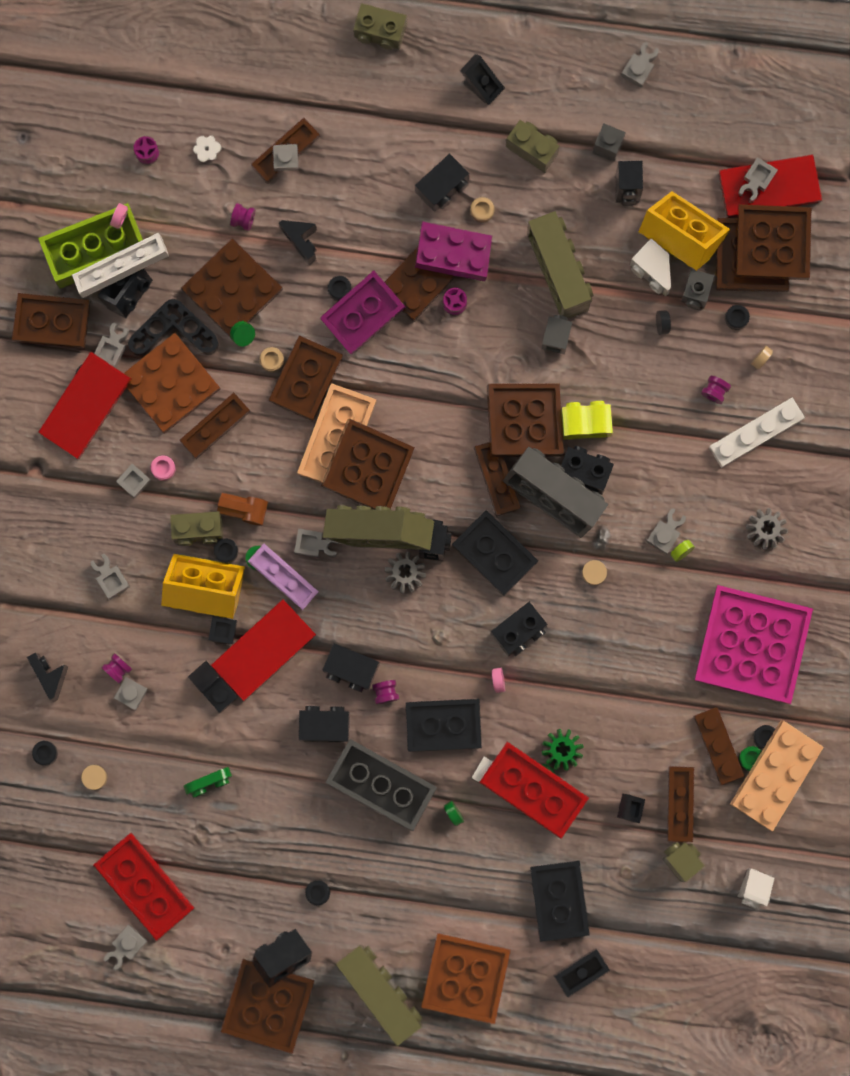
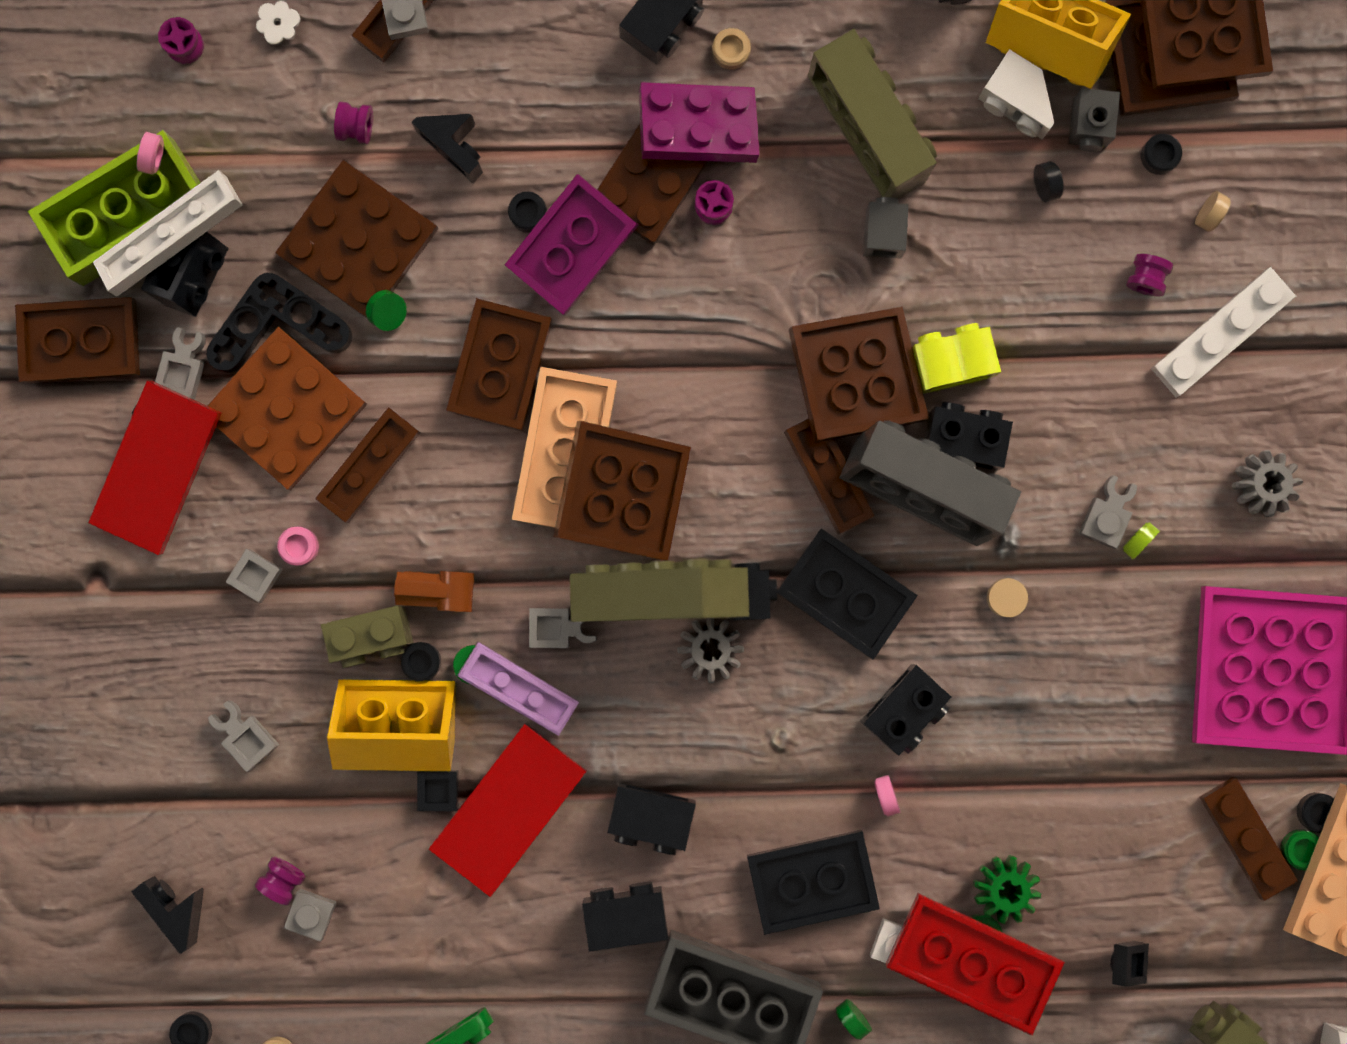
camera: 15 degrees left, 5 degrees up
black slope [188,661,238,713] -> none
tan tile [260,347,284,373] -> none
magenta wheel [372,680,400,704] -> none
reddish brown plate [667,766,694,842] -> none

